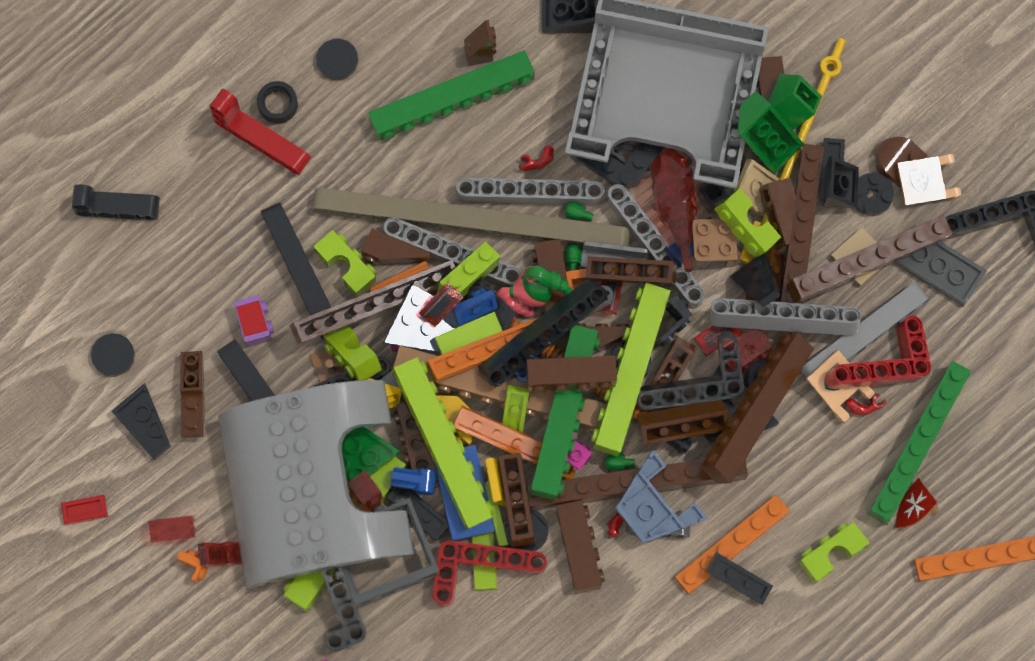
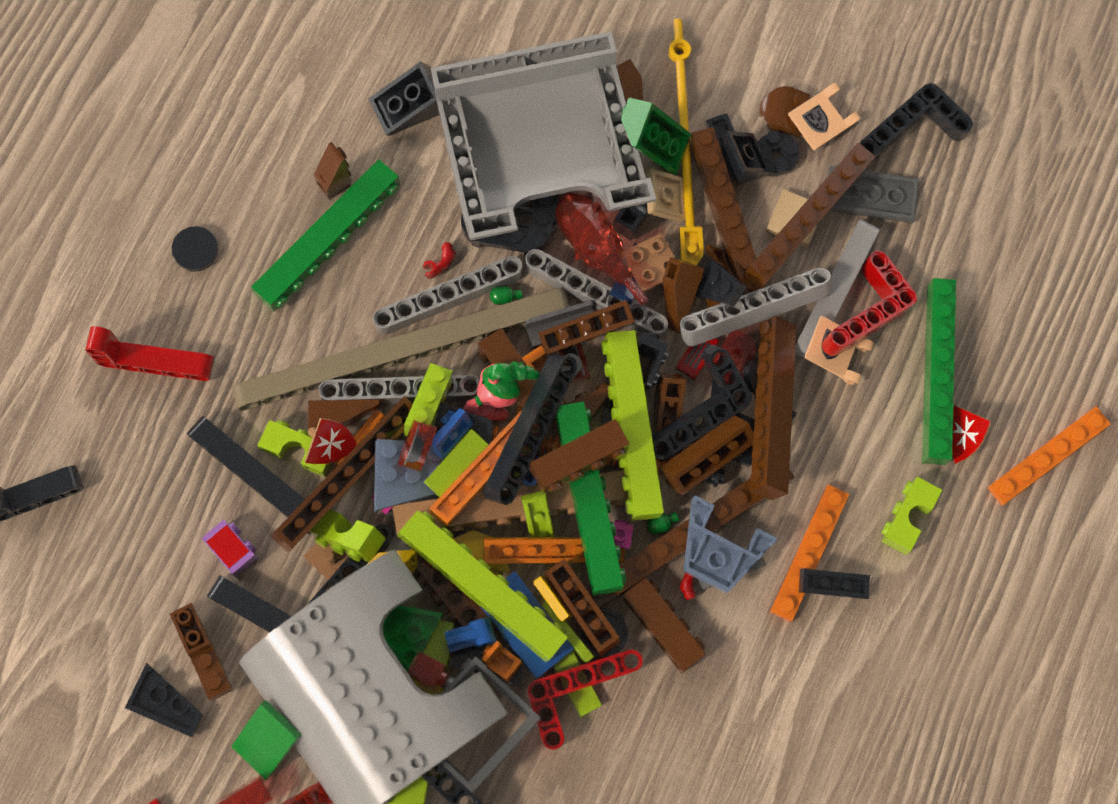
camera: 30 degrees left, 0 degrees up
black tile [91,333,135,377] -> none
black tyre [257,81,298,124] -> none
green cylinder [565,244,582,271] -> none
lime arch [714,188,781,257] -> none
reddish brown slope [759,178,796,249] -> none
green slope [769,74,822,130] -> none
red piece [845,393,886,415] -> none
none -> green tile [231,700,301,780]
none -> red shield [304,418,357,464]
none -> orange bracket [482,641,522,683]
none -> reddish brown slope [663,257,704,334]

